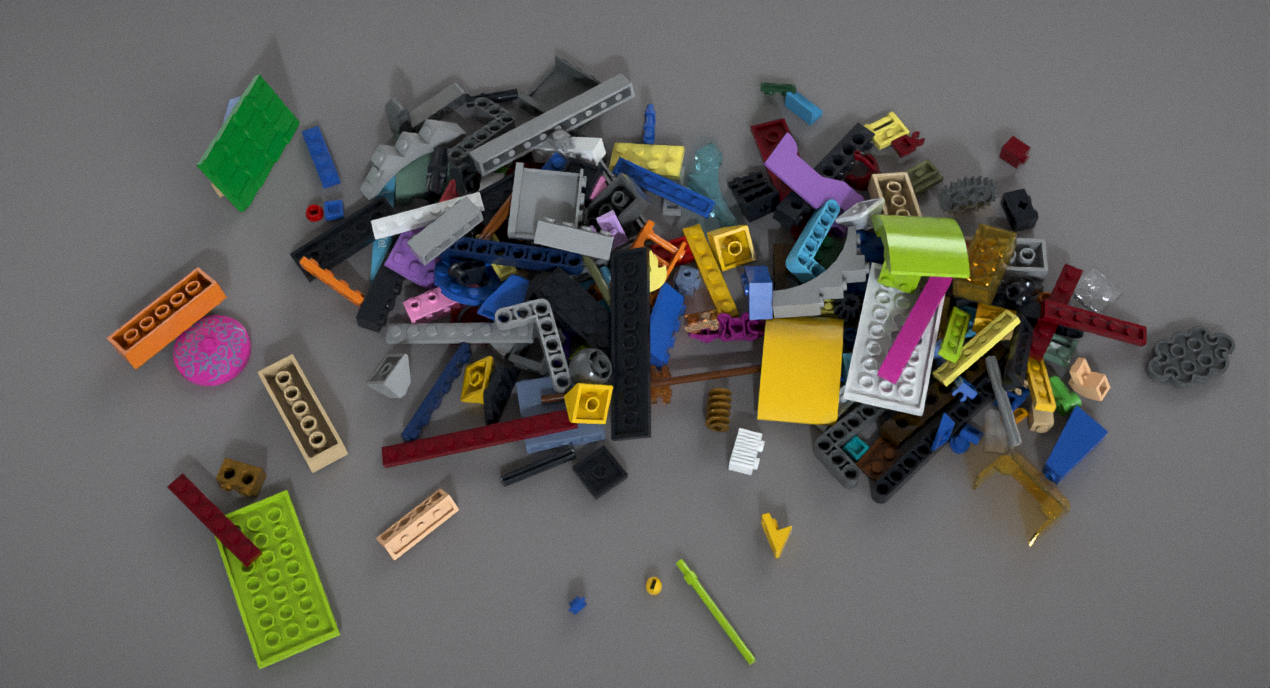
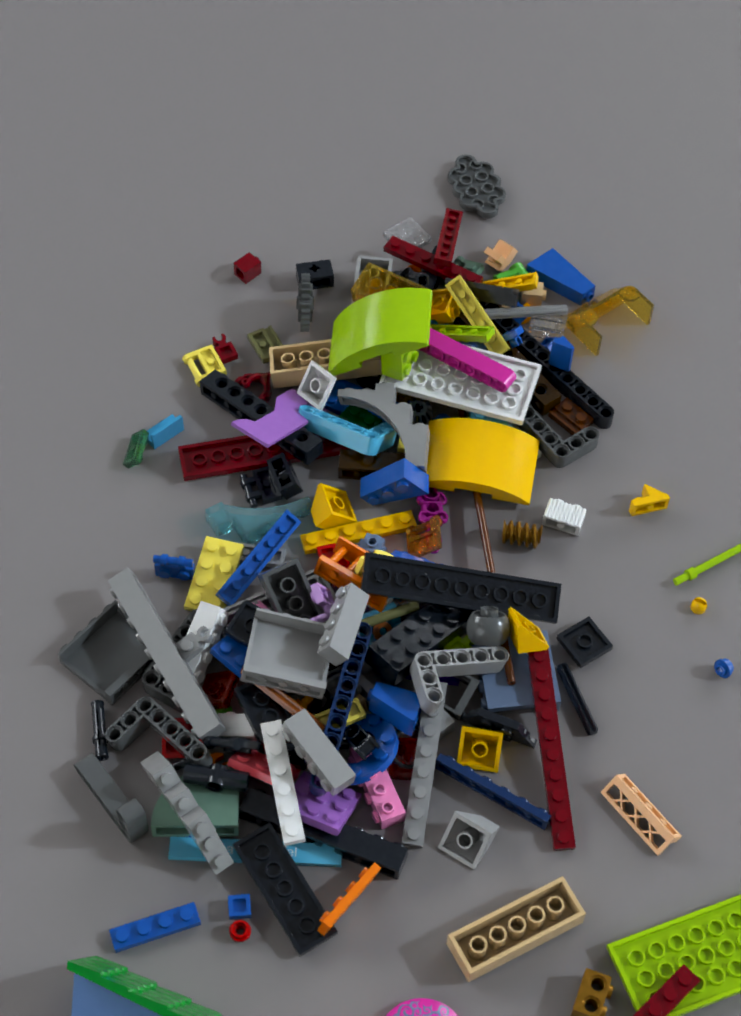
camera: 90 degrees left, 5 degrees down
teal tile [842,435,871,463] -> none

